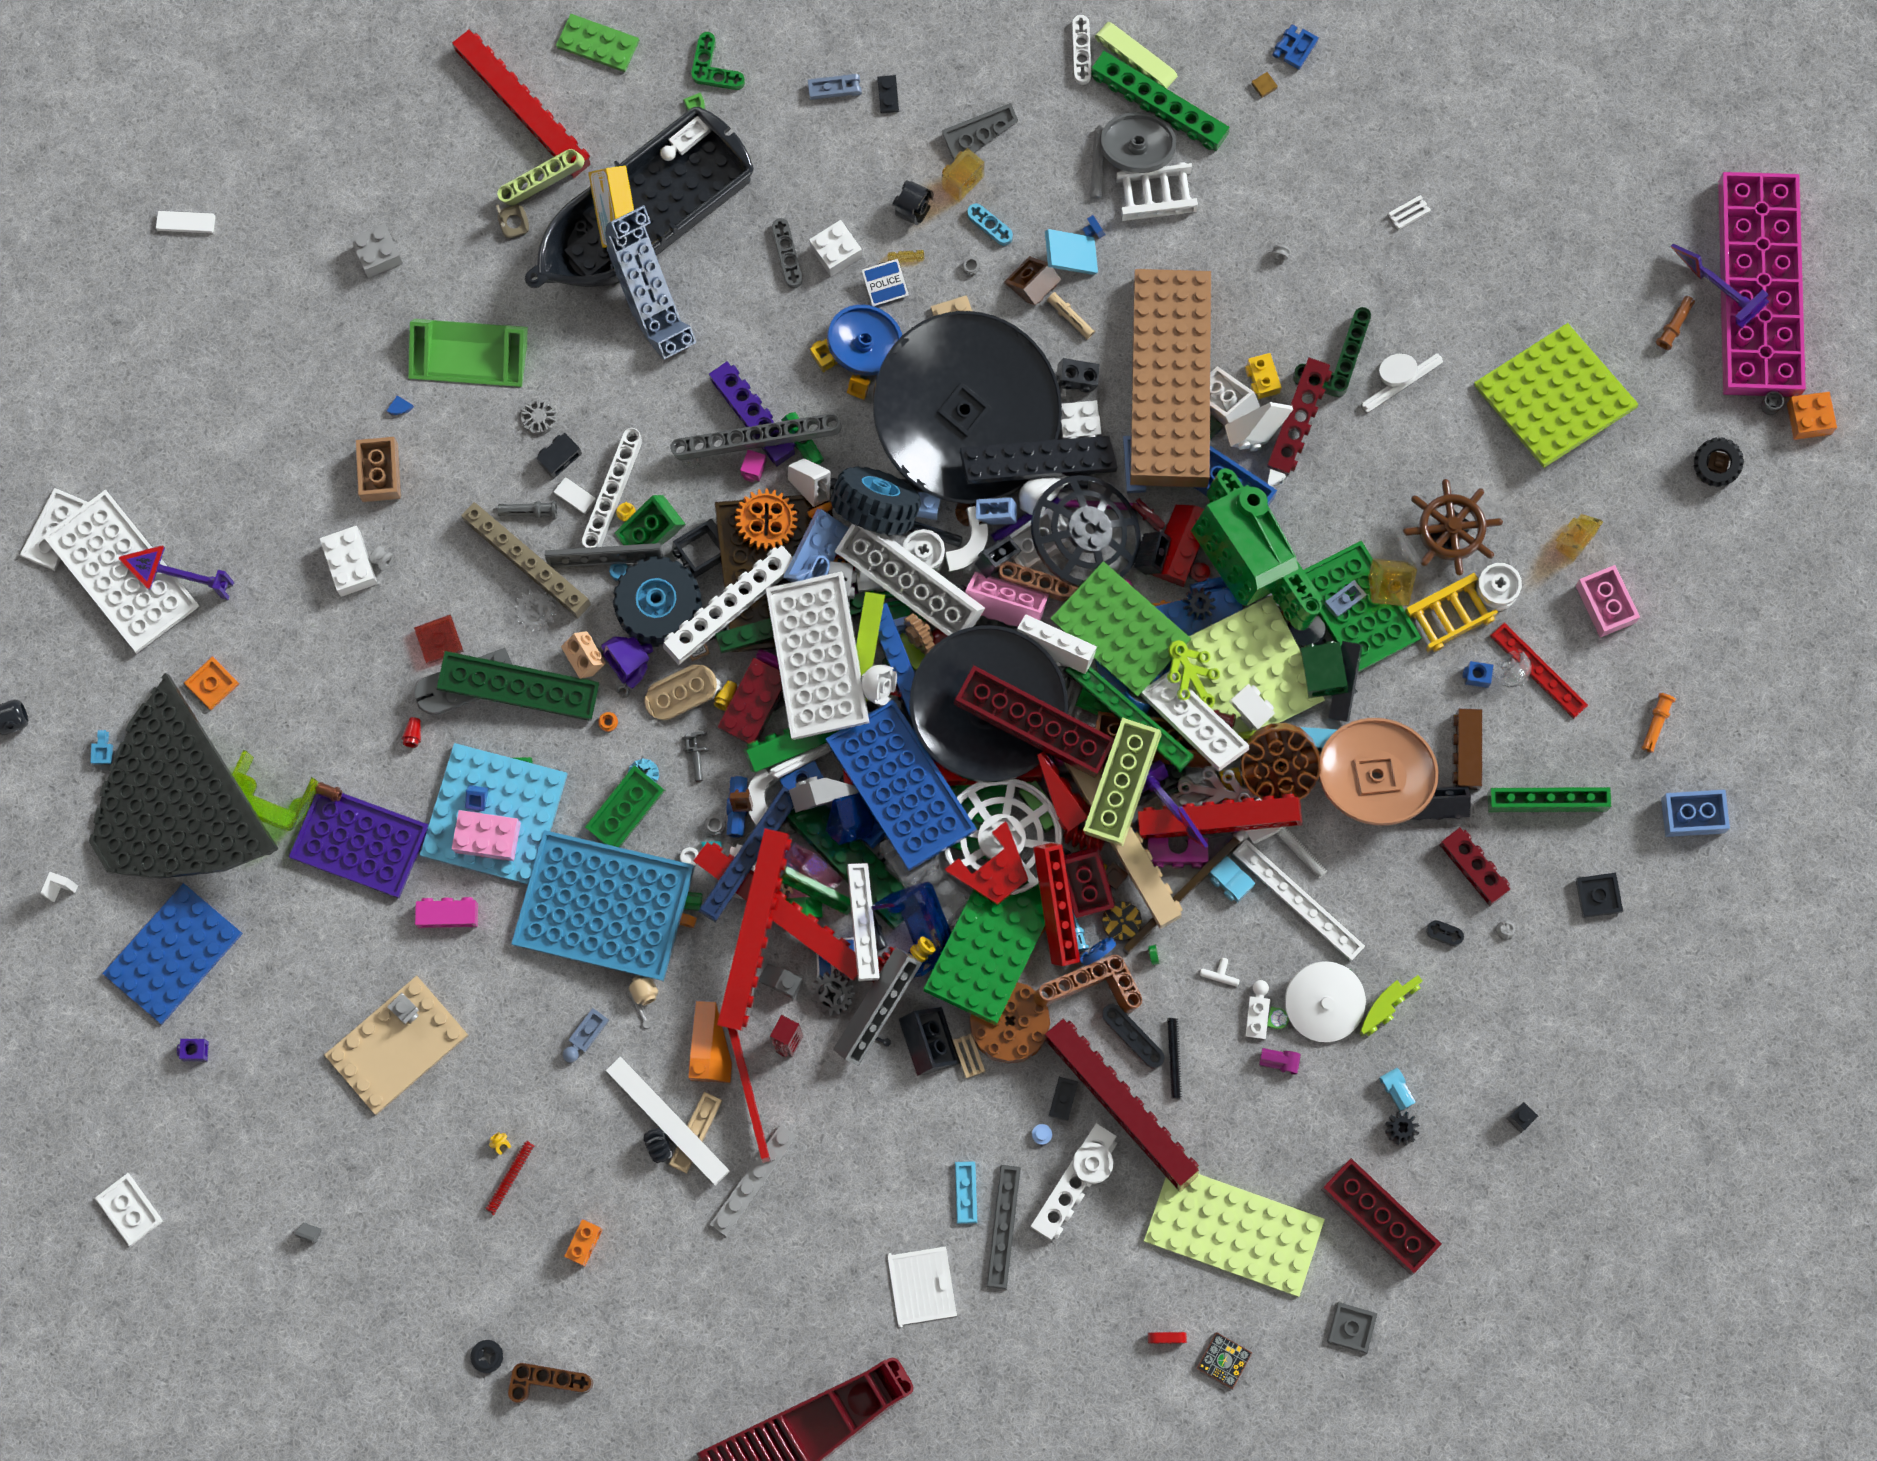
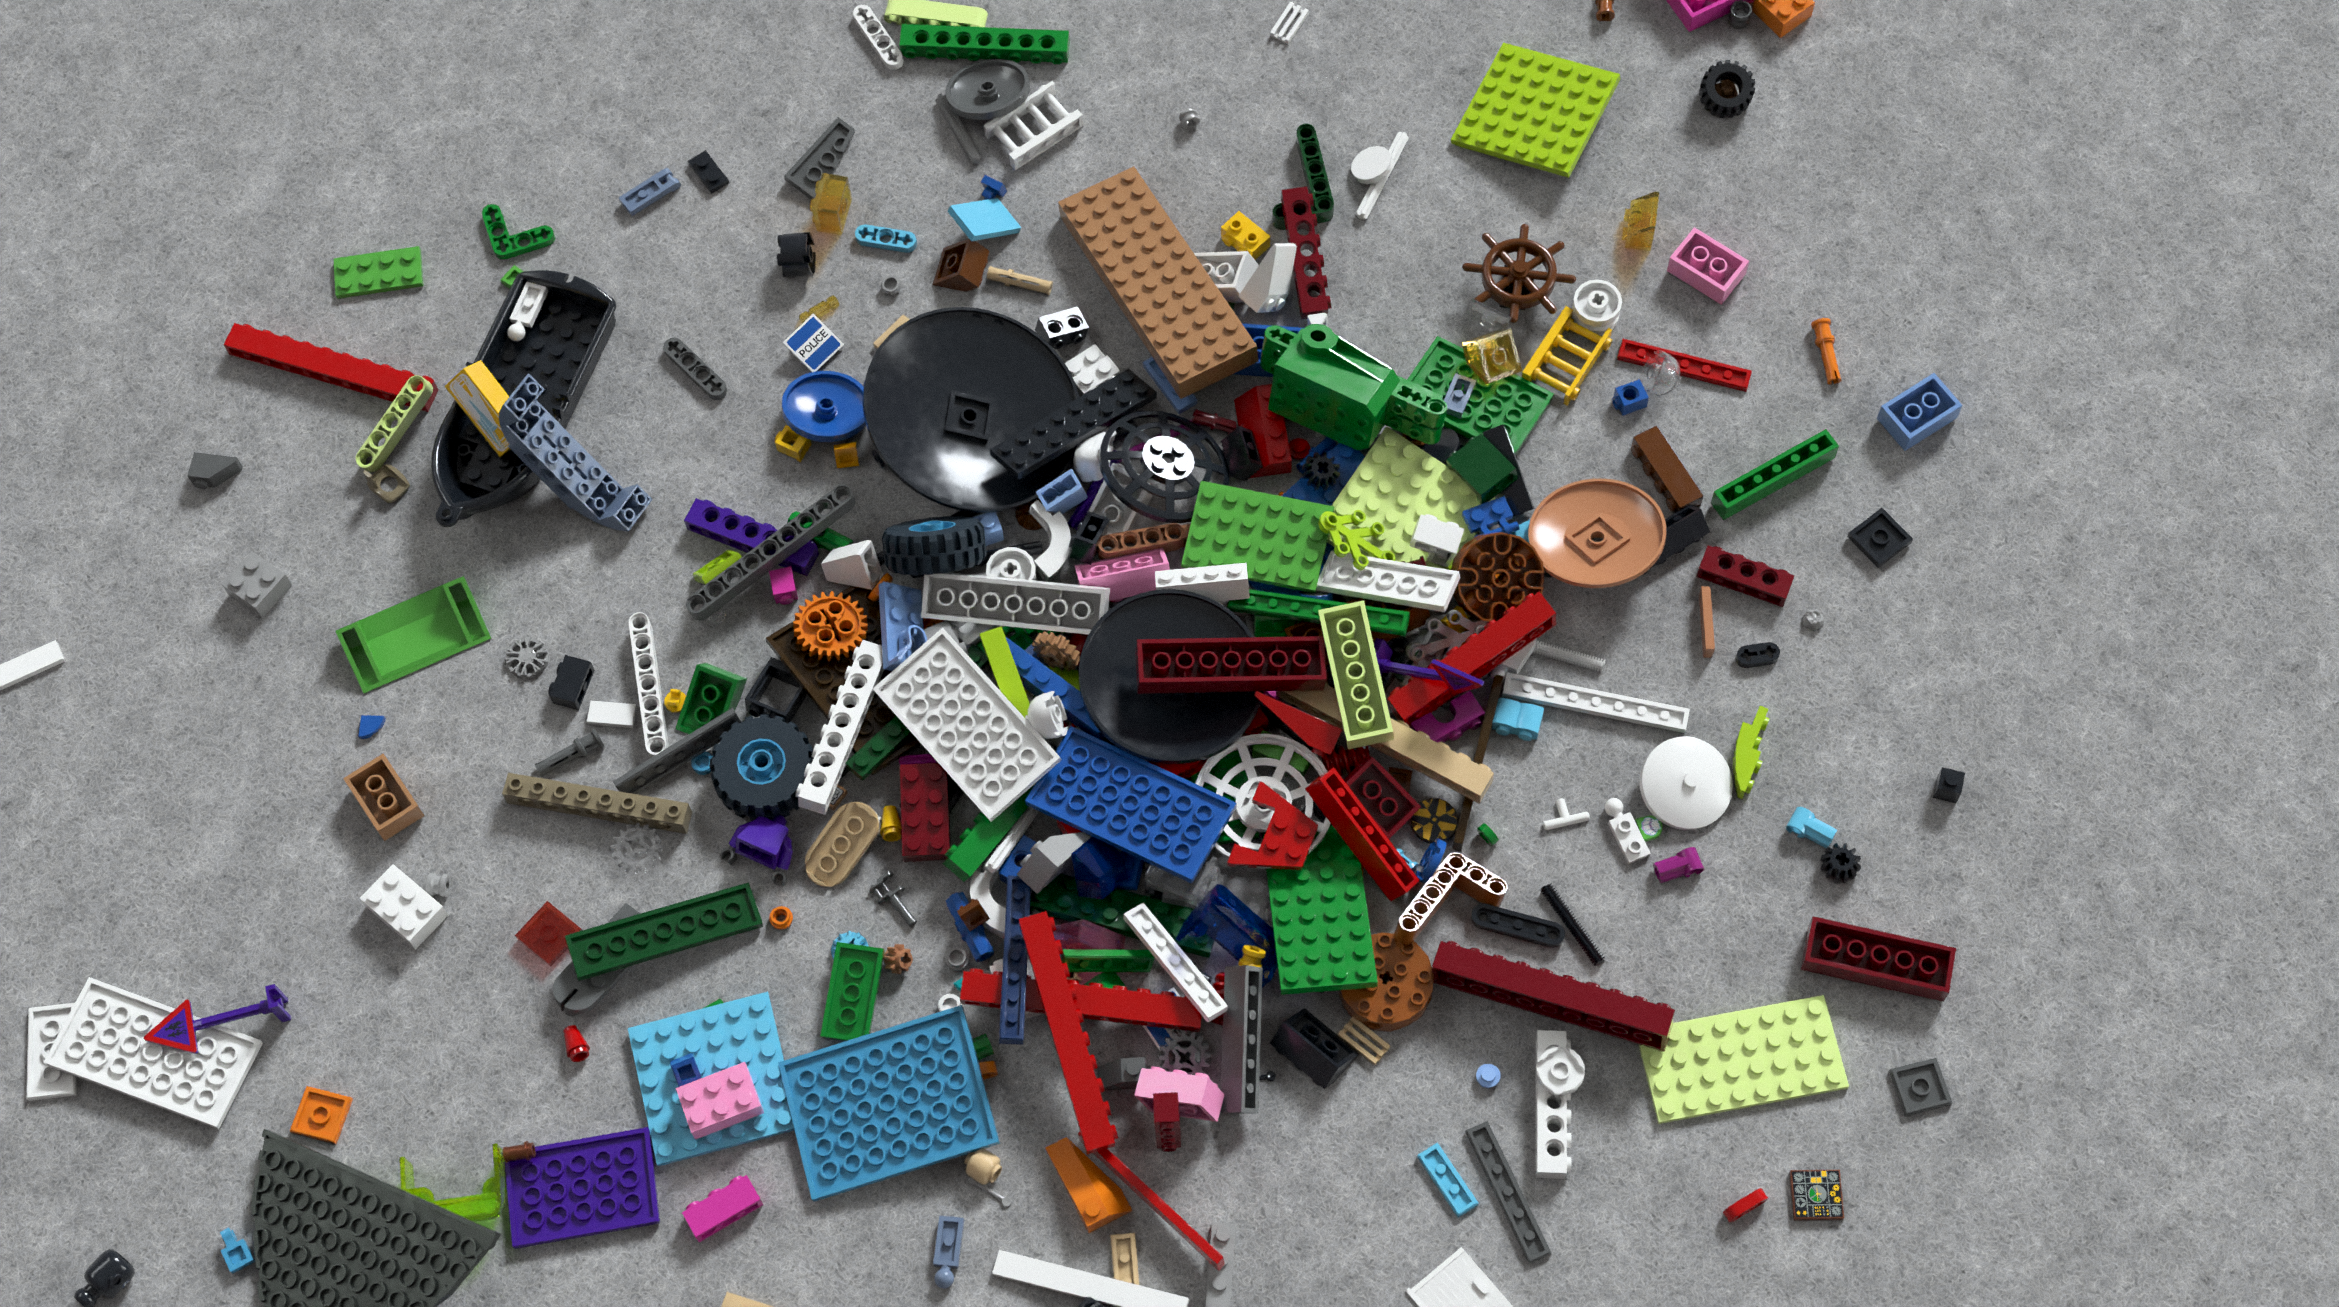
camera: 30 degrees left, 10 degrees down
light nougat brick [561,631,606,679] -> none
white brick [809,220,862,277] -> none
black plate [1049,1076,1078,1121] -> none
none -> dark grey slope [187,452,243,489]
none -> lime tile [692,550,742,585]
none -> nougat gear [883,944,913,974]
none -> bright pink brick [1134,1067,1225,1122]
none -> blue plate [1462,496,1520,538]
none -> nougat tile [1699,586,1715,658]

